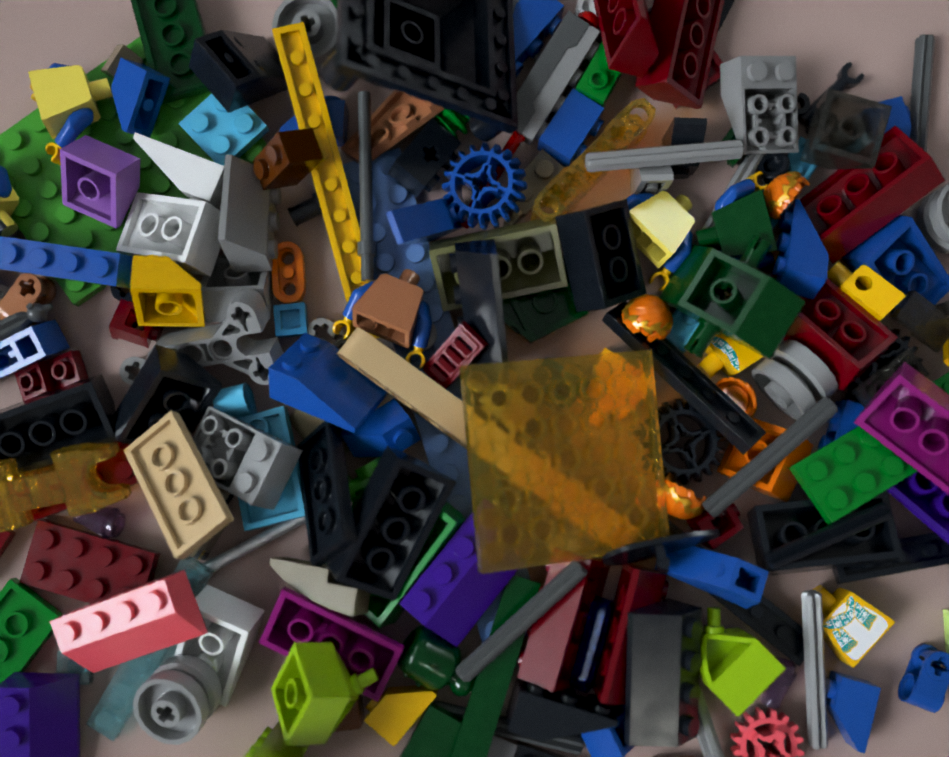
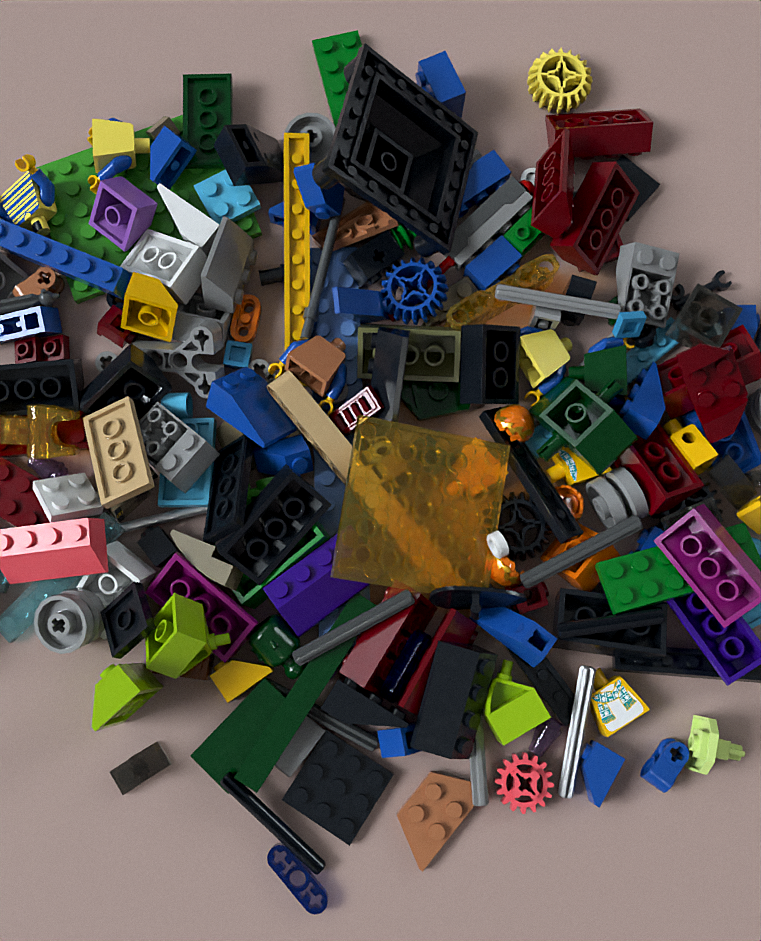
camera: 10 degrees right, 5 degrees down
reddish brown brick [253,128,324,190] -> none
orange hair [763,171,810,220] -> none
none -> white plate [33,473,104,523]
none -> black plate [100,582,156,659]
none -> black brick [137,526,182,569]
none -> blue slope [294,163,345,219]
none -> white tile [487,531,509,559]
none -> dark azure plate [612,311,647,338]
none -> dark red piece [676,343,748,444]

